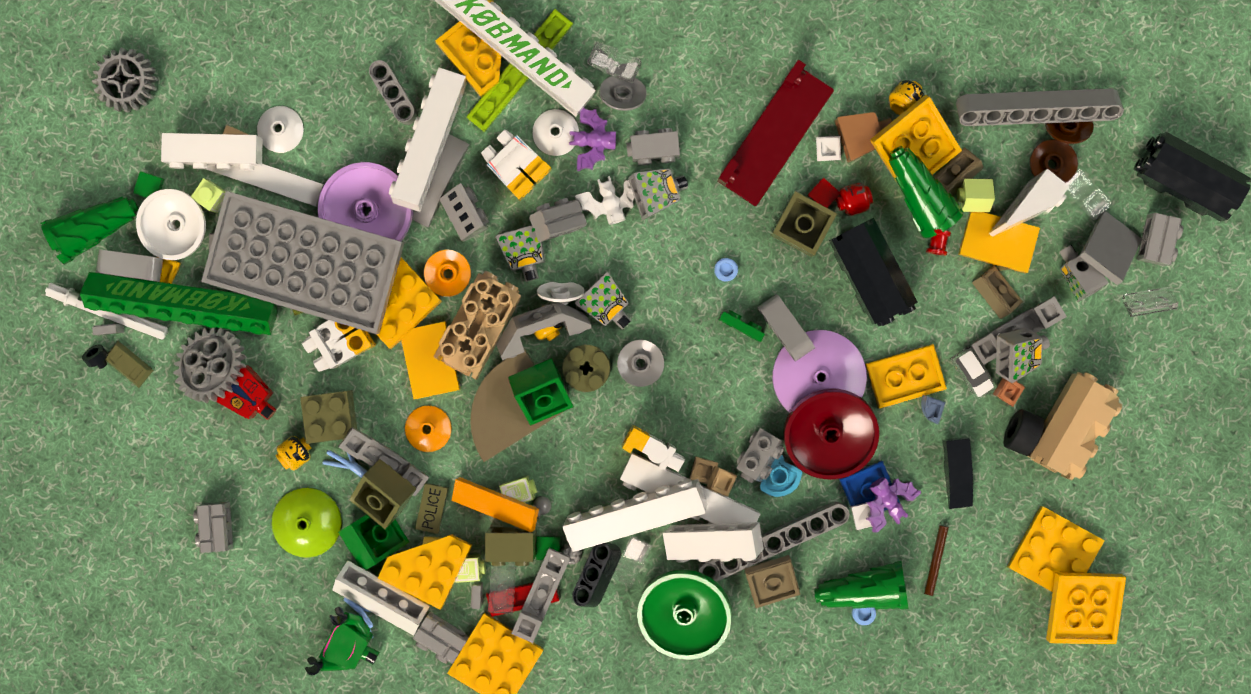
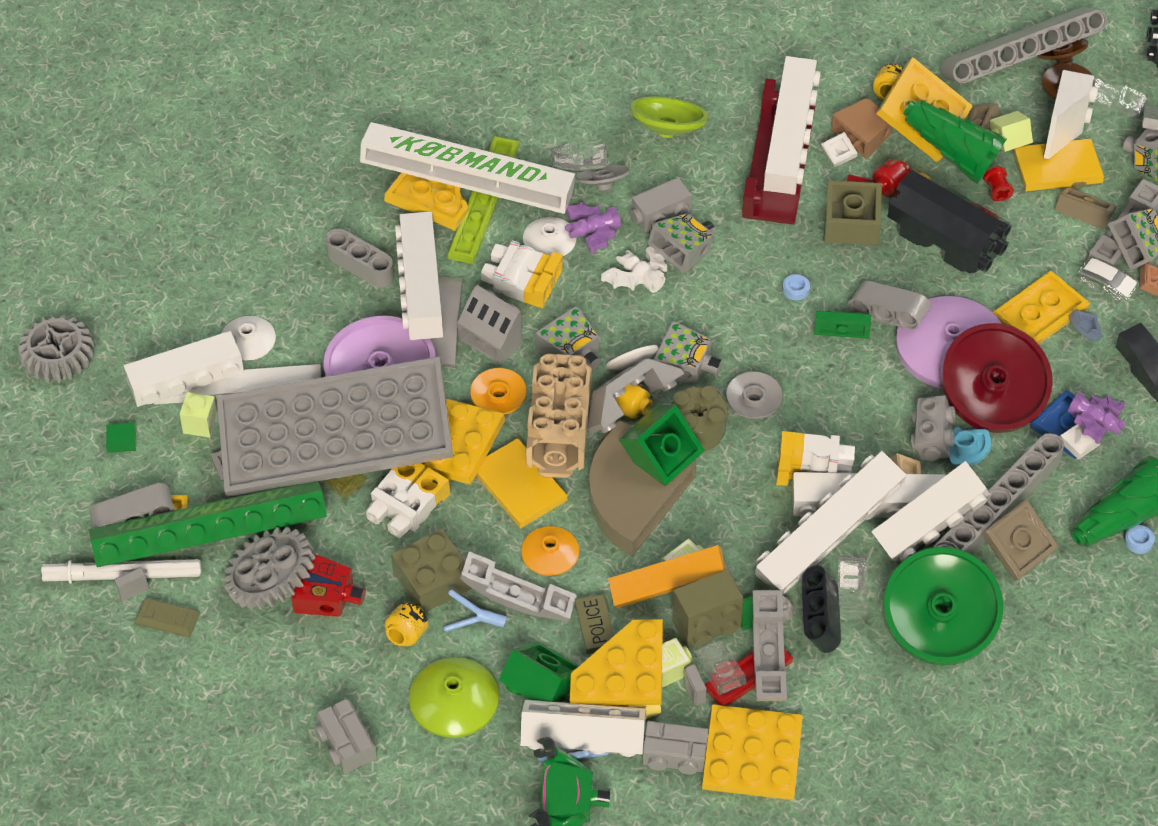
camera: 25 degrees left, 35 degrees down
green cone [40,196,139,265] -> none
black tile [82,344,108,369] -> none
white dish [136,189,206,260] -> none
olive brick [349,459,416,529] -> none
light grey brick [530,198,587,242] -> none
none -> lime dish [630,96,708,138]
none -> white brick [764,56,821,195]

